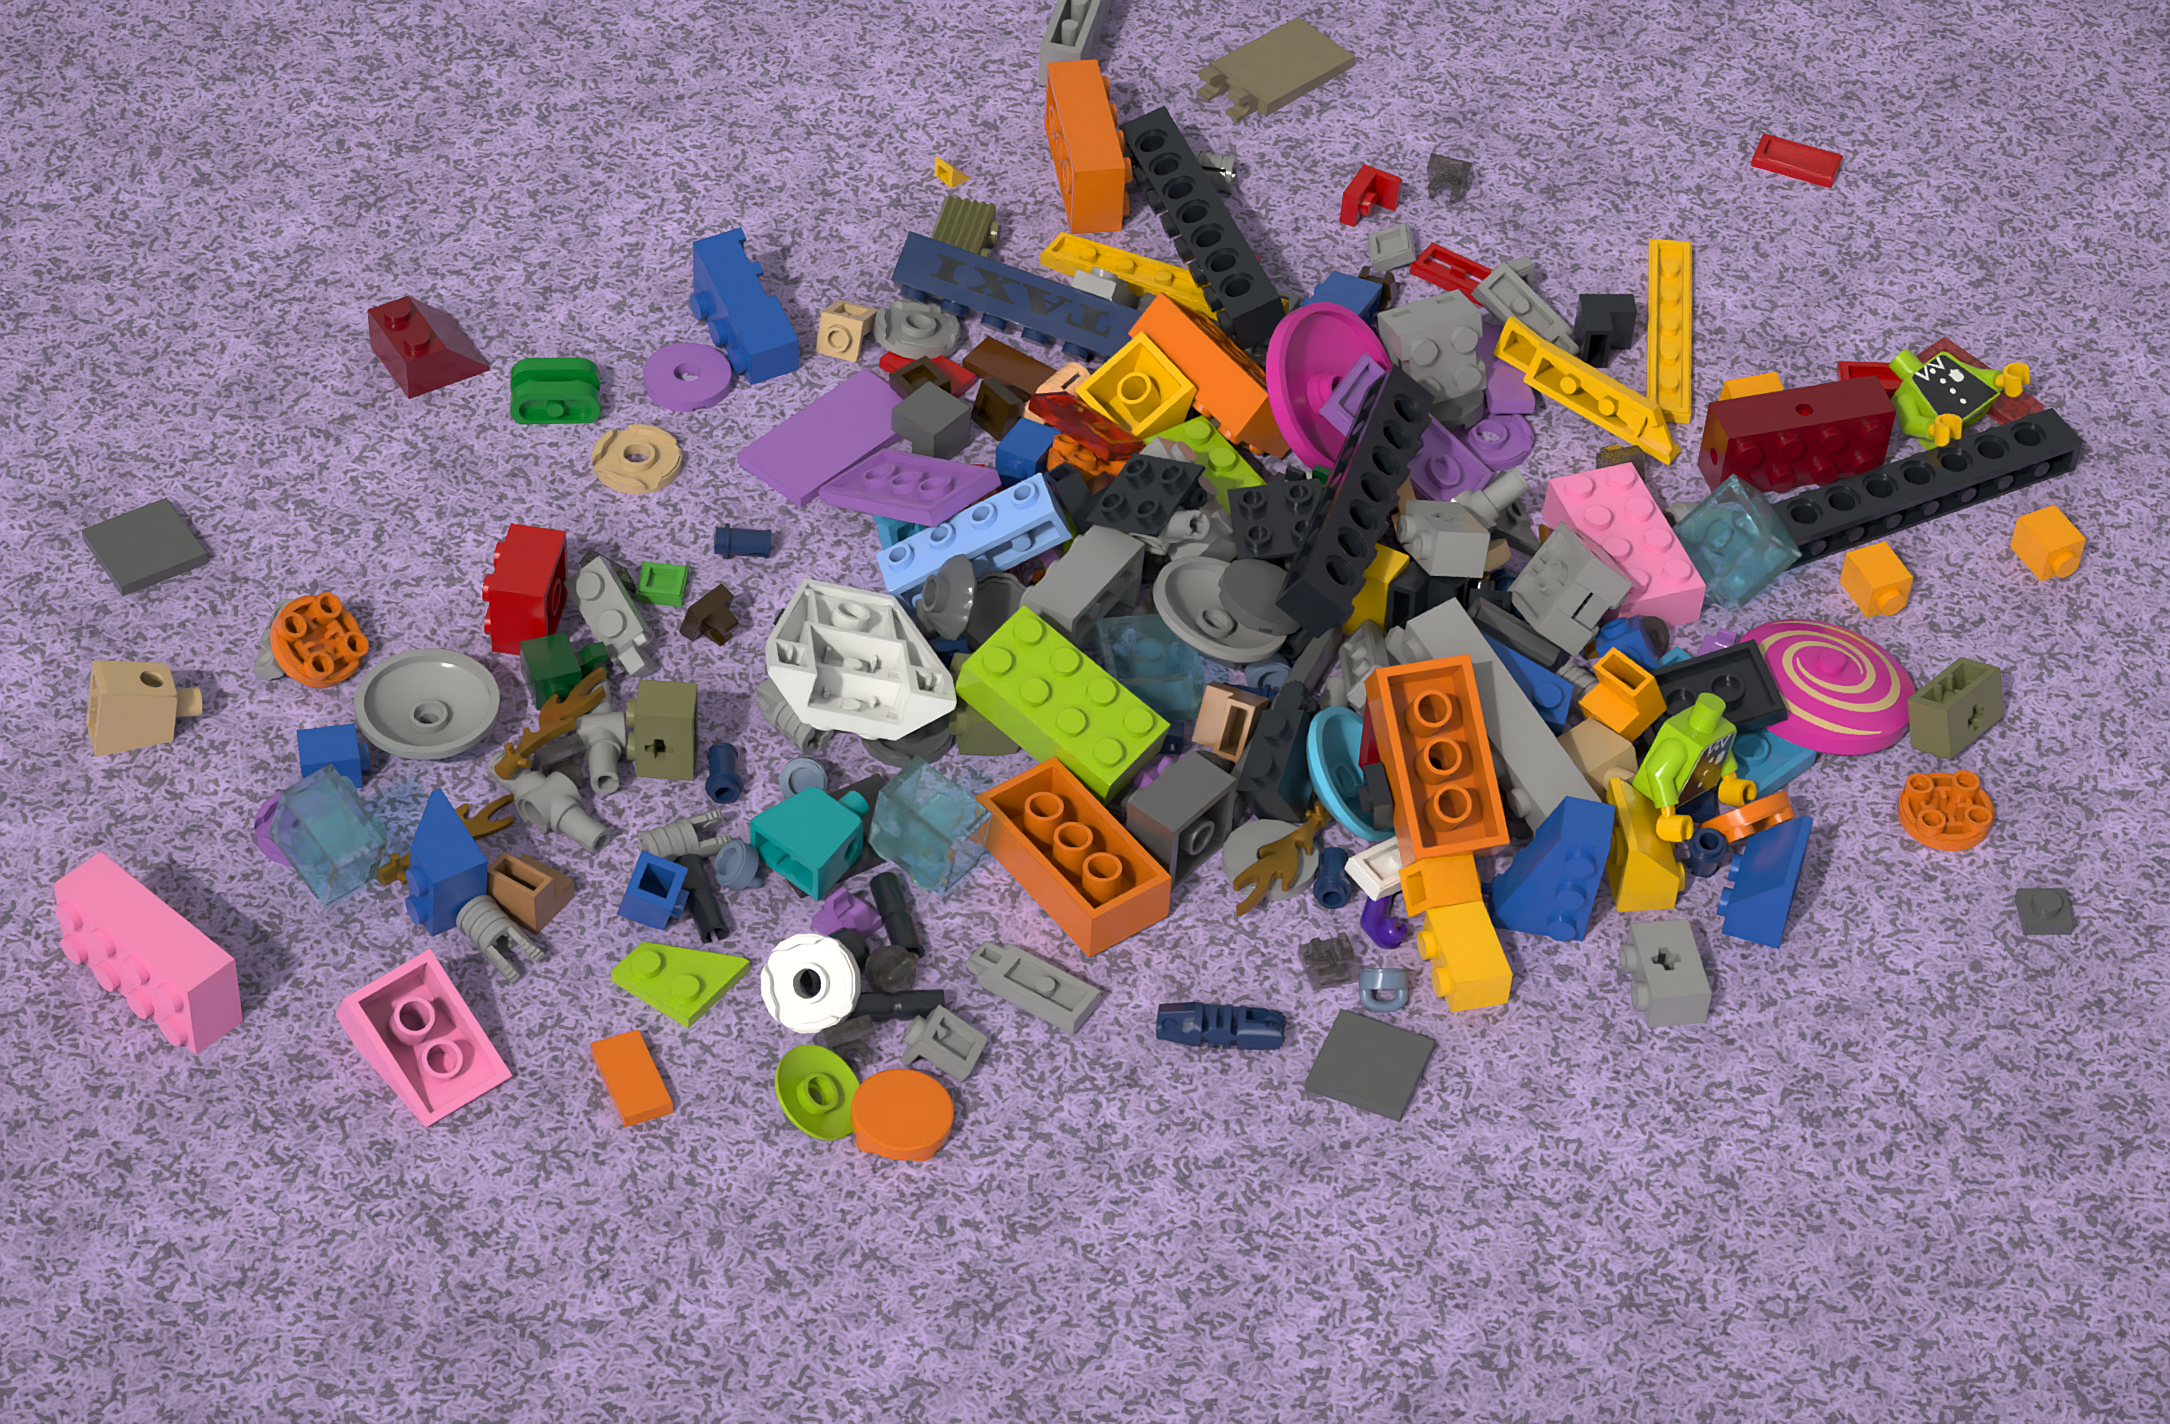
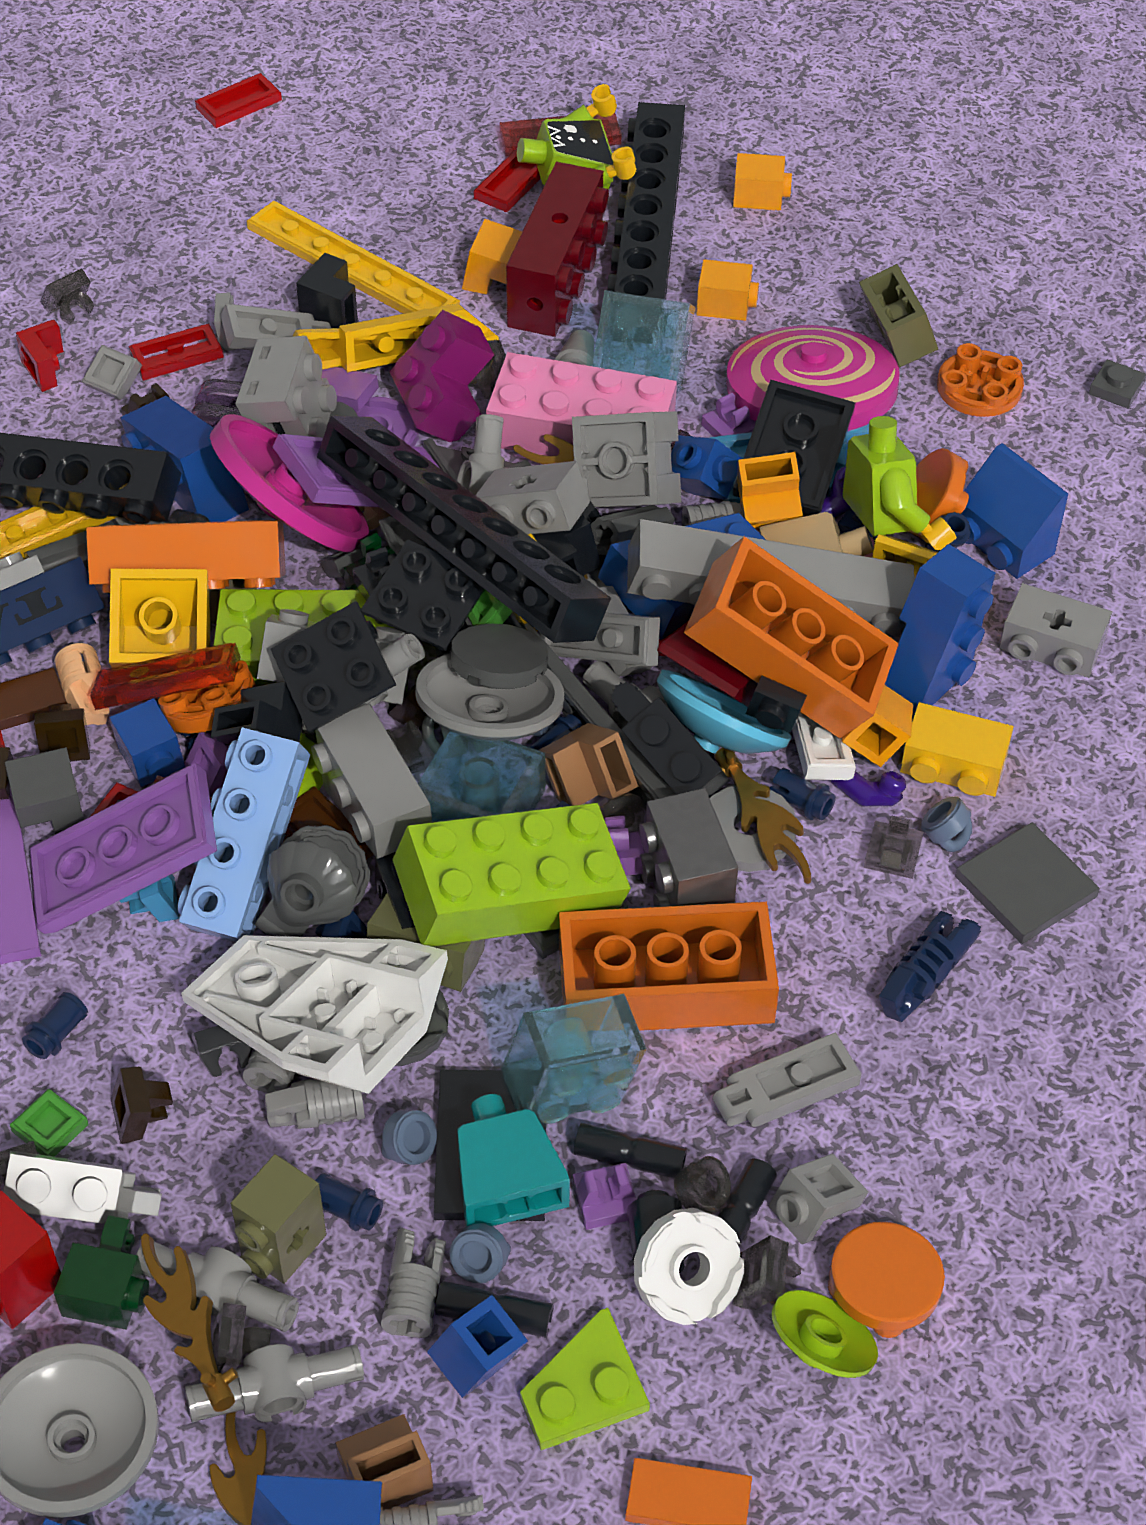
camera: 55 degrees left, 5 degrees up
none -> magenta brick [389,310,494,443]

